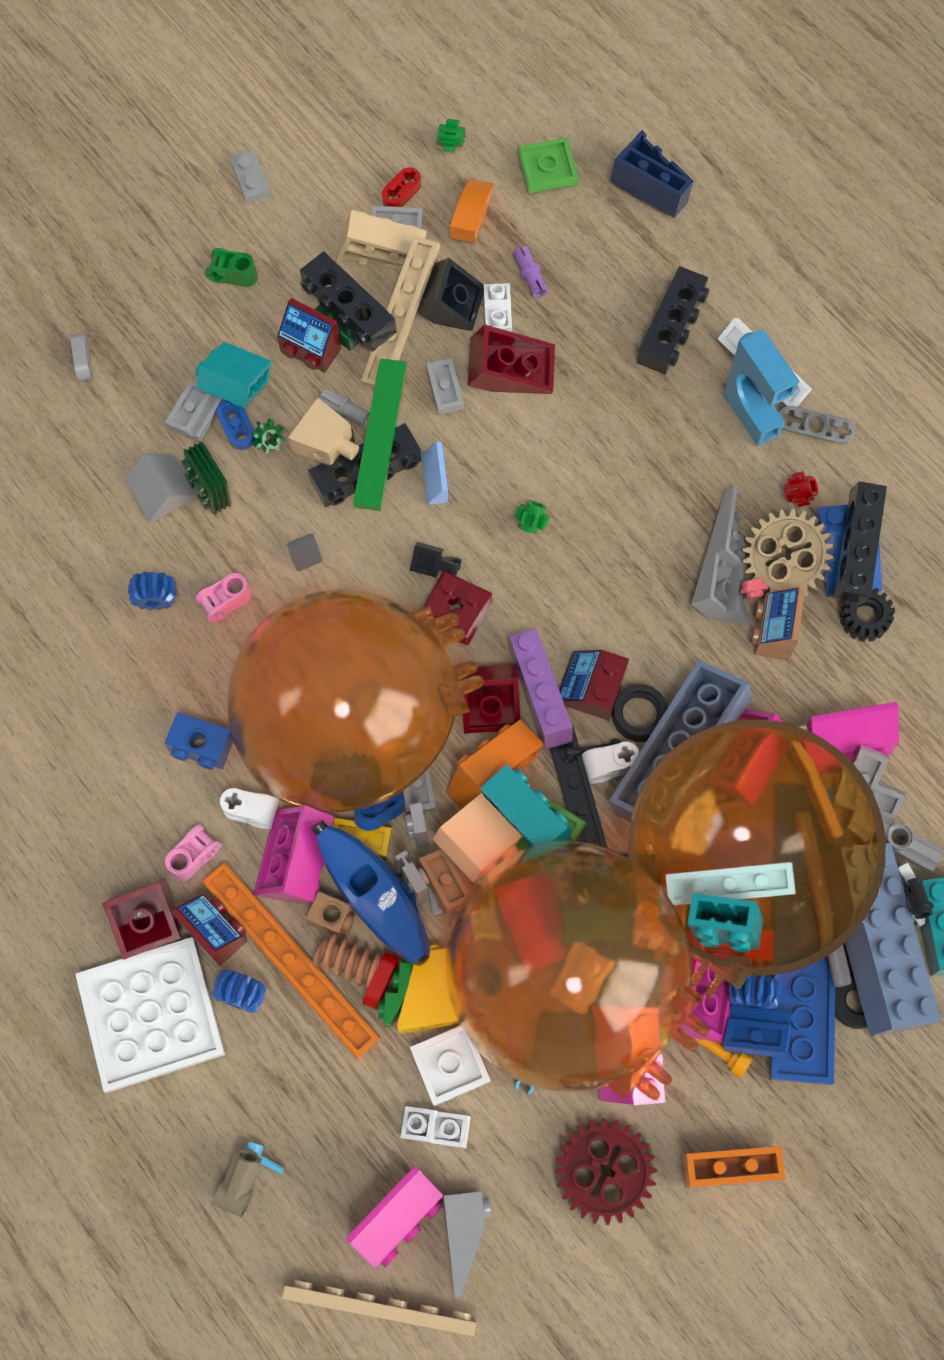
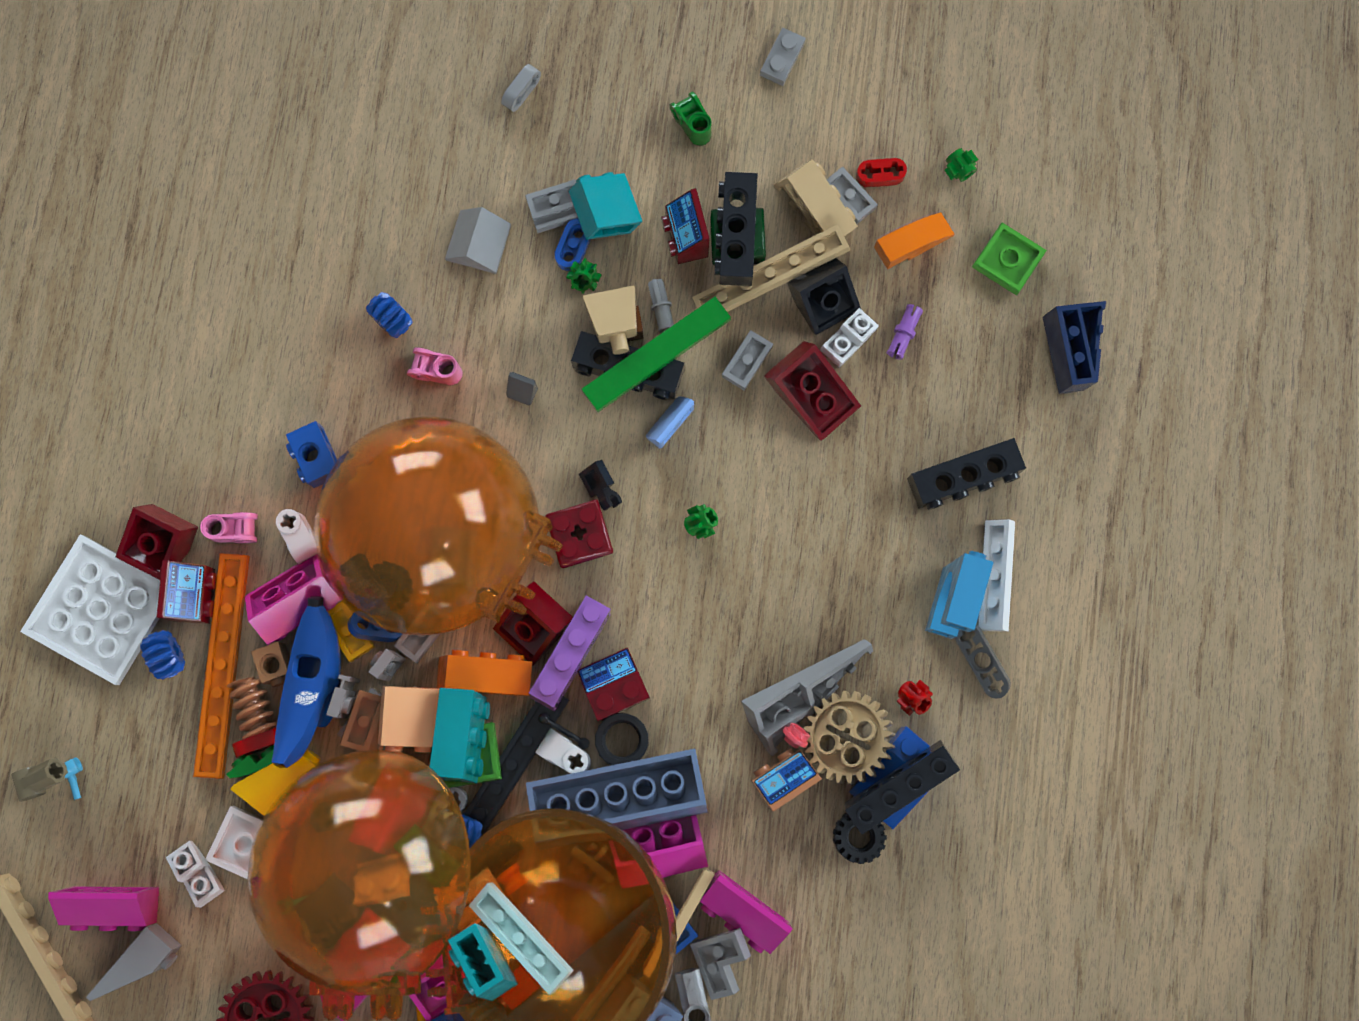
camera: 45 degrees right, 10 degrees up
dark green brick [181,441,232,514] -> none

